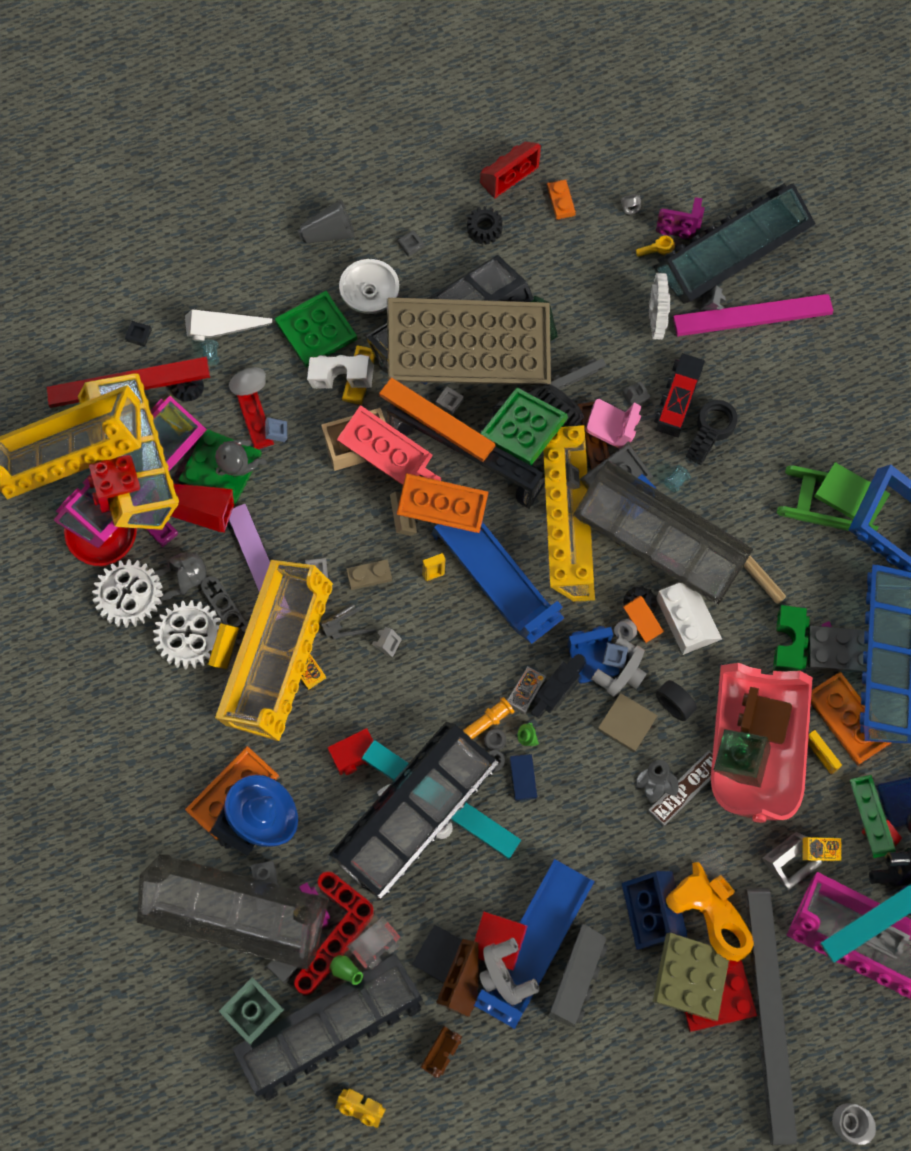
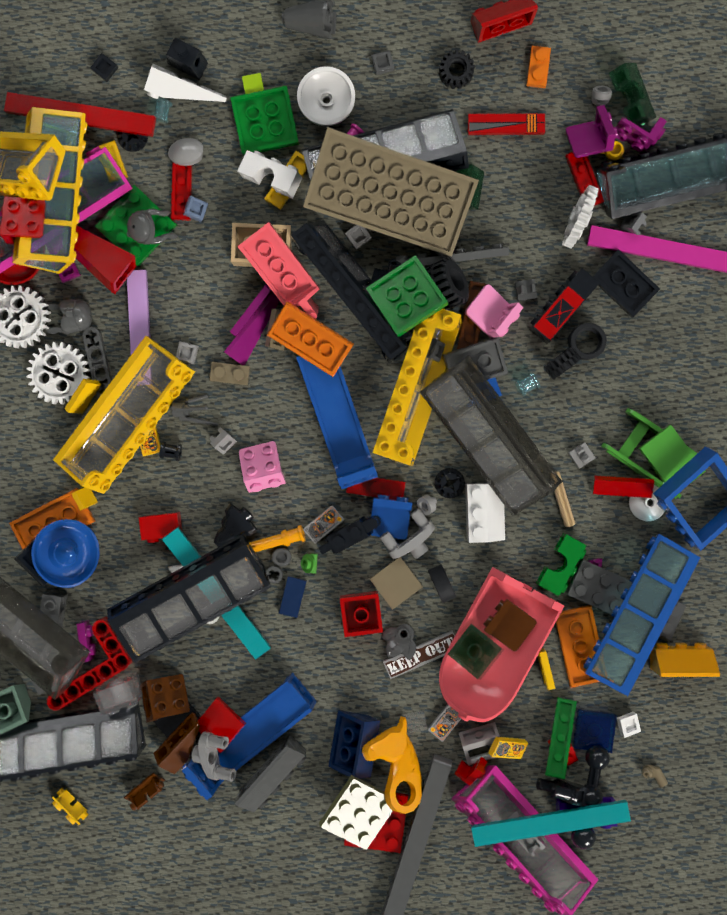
camera: 25 degrees right, 20 degrees up
bright green cone [330,955,363,985] -> none
orange tile [379,377,495,462] -> none
yellow tile [422,553,446,582] -> none
sand blue tile [602,642,628,669] -> none
orange tile [623,595,664,643] -> none
light orange tile [709,875,735,901] -> none
none -> yellow tile [72,487,98,511]
none -> reddish brown bracket [140,674,190,723]
none -> black bush [159,441,182,461]
none -> black torso [166,38,208,80]
none -> black rock [214,503,258,547]
none -> magenta wedge [224,284,280,366]
none -> bright pink bracket [239,441,286,493]
none -> lime tile [242,73,264,94]
none -> red brick [340,591,383,637]
none -> red plate [346,478,406,500]
none -> tile [427,703,461,742]
none -> red bracket [455,757,487,786]
none -> red tile [468,113,545,135]
none -> red tile [565,152,604,206]
none -> magenta bracket [566,105,618,158]
none -> light grey tile [568,442,595,469]
none -> black plate [592,249,660,318]
none -> red tile [593,476,654,498]
none -> clear green arch [609,63,656,127]
none -> white dish [629,485,665,521]

